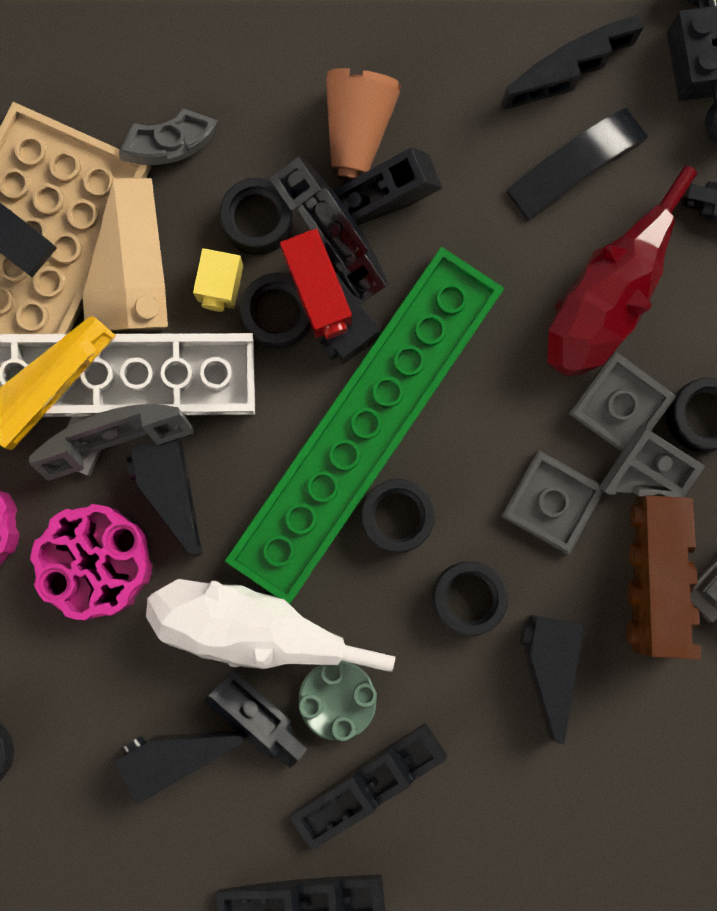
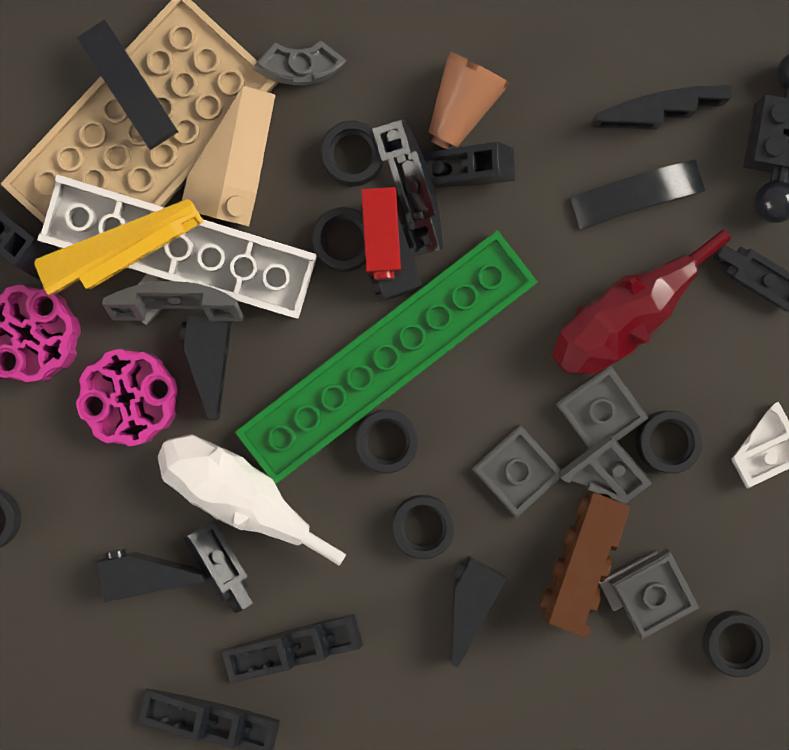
camera: 25 degrees right, 5 degrees up
light yellow brick [193,248,244,312] -> none
sand green dish [299,661,377,741] -> none

